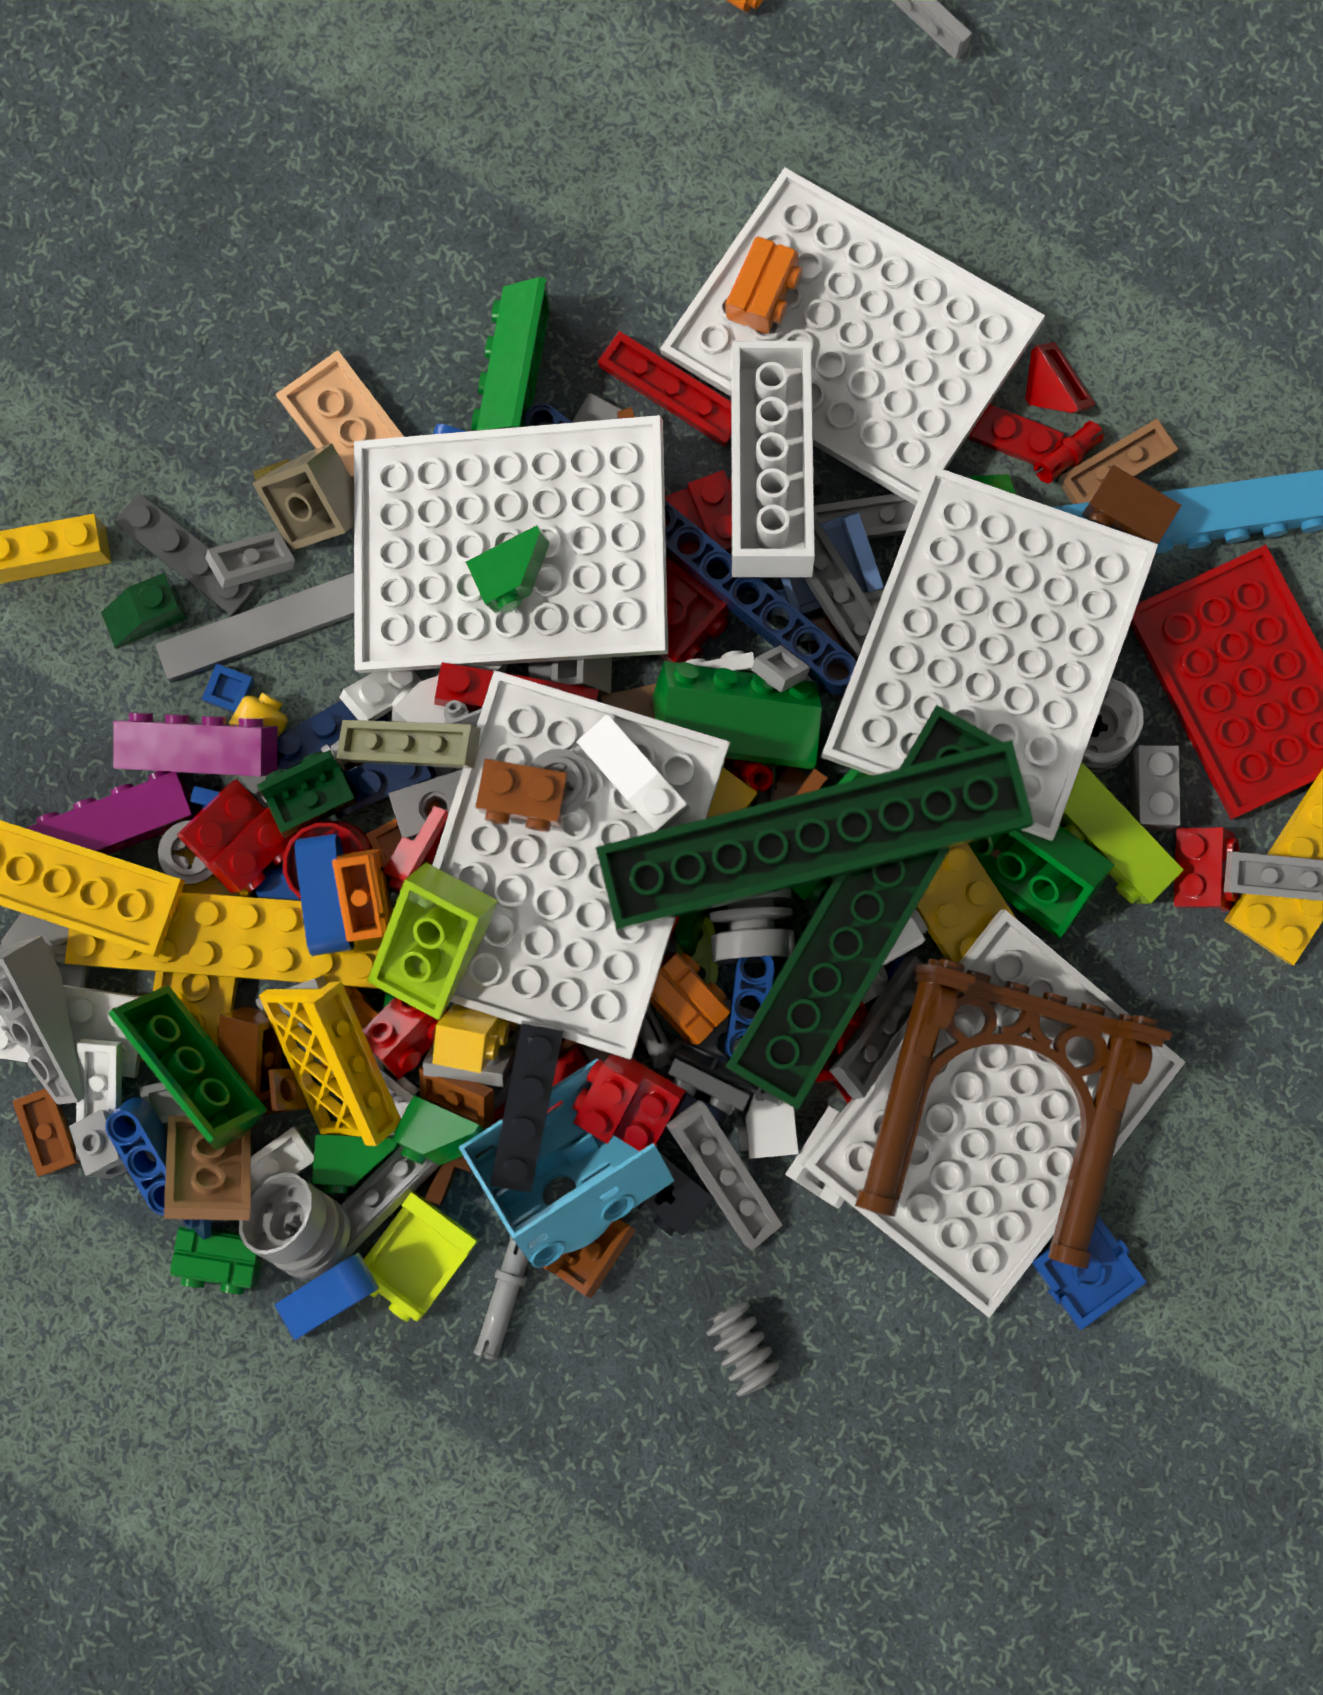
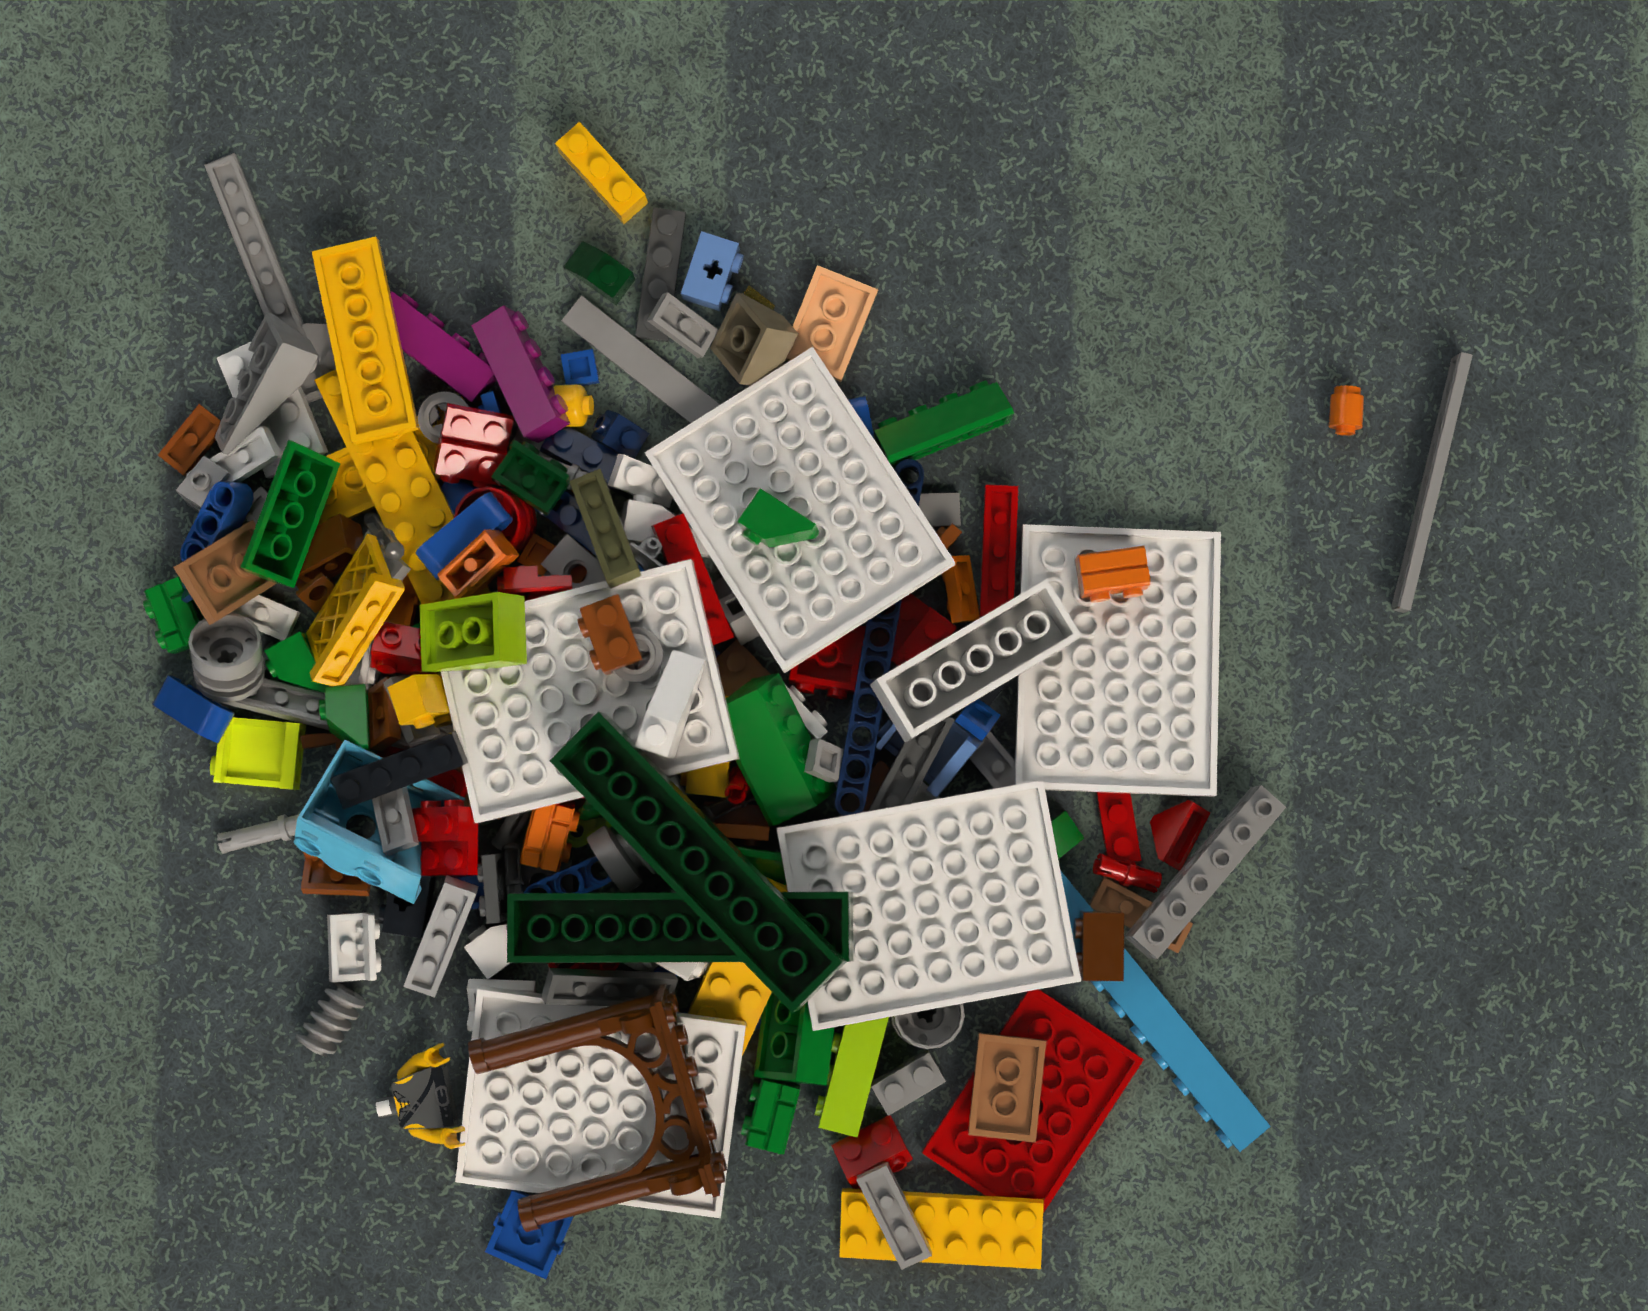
camera: 60 degrees right, 5 degrees up
none -> white bracket [327,912,381,982]
none -> dark grey piece [364,511,405,561]
none -> light grey plate [372,786,419,856]
none -> torso [376,1043,465,1149]
none -> dark blue bracket [591,410,650,459]
none -> medium blue brick [681,231,744,311]
none -> green brick [740,1078,801,1155]
none -> orange plate [942,555,980,623]
none -> blue plate [955,699,1001,741]
none -> medium nougat plate [968,1032,1046,1143]
none -> light grey brick [1124,785,1286,959]

